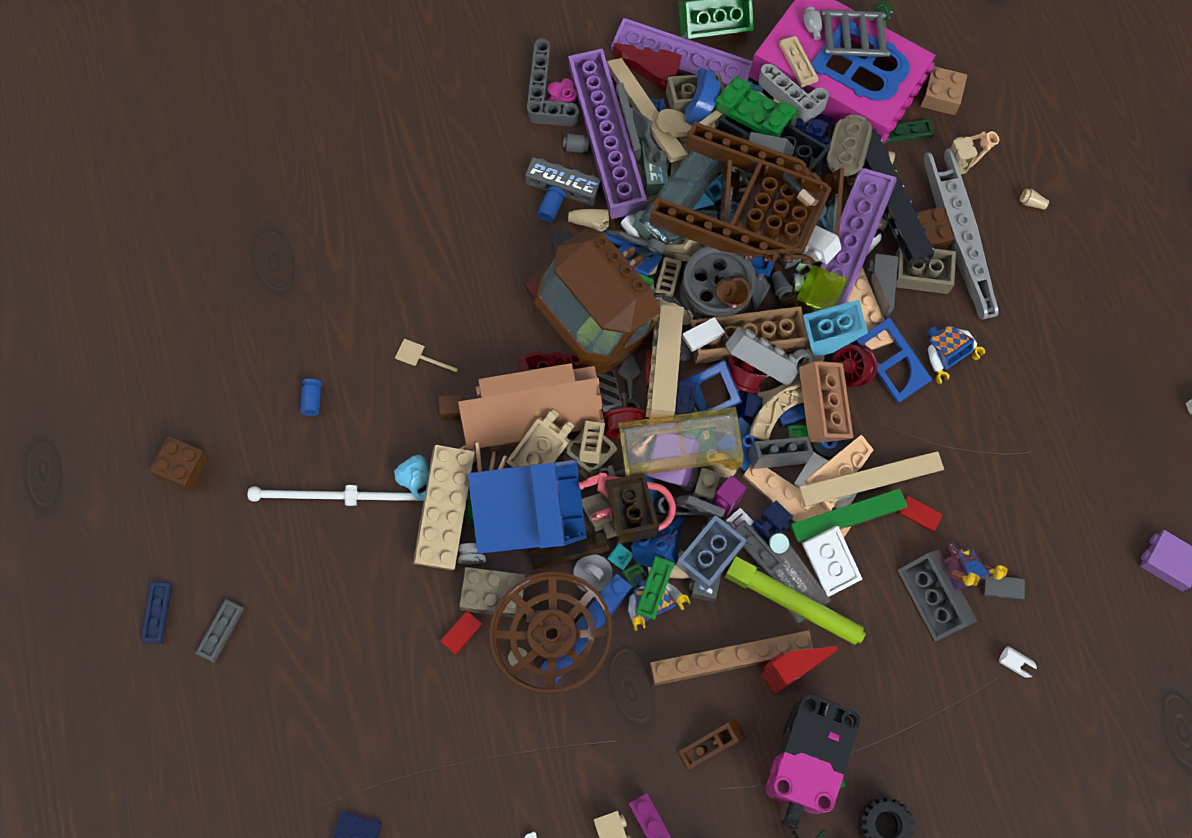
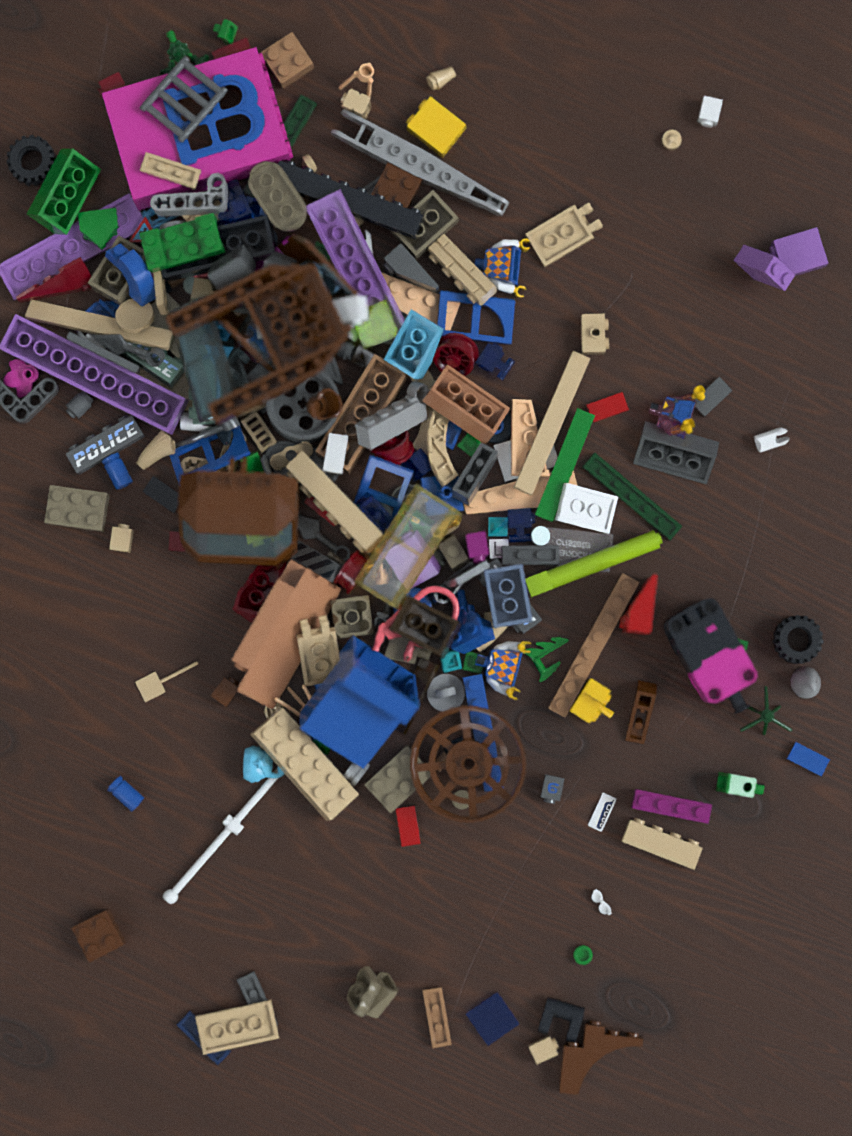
camera: 45 degrees left, 15 degrees up
tan slope [580,421,605,464] -> none
green tile [635,555,675,620] -> none
piece [782,173,819,206] -> none
light grey plant [803,7,822,40] -> none
none -> dark tan brick [44,485,110,532]
none -> green slope [78,208,118,250]
none -> tan brick [109,524,134,553]
none -> tan tile [195,1000,279,1055]
none -> green tile [213,19,238,44]
none -> dark tan piece [347,966,398,1019]
none -> yellow brick [406,96,466,158]
none -> medium nougat plate [423,987,452,1048]
none -> tan brick [428,234,497,306]
none -> clear blue brick [476,343,515,381]
none -> teal tile [488,517,508,537]
none -> green piece [523,637,569,682]
none -> tan tile [526,203,603,267]
none -> dark grey brick [540,774,564,804]
none -> yellow brick [569,678,614,723]
none -> tan brick [581,314,609,355]
none -> dark green tile [582,453,682,541]
none -> white sticker [588,793,616,832]
none -> tan tile [662,130,682,150]
none -> medium lavender brick [734,245,795,291]

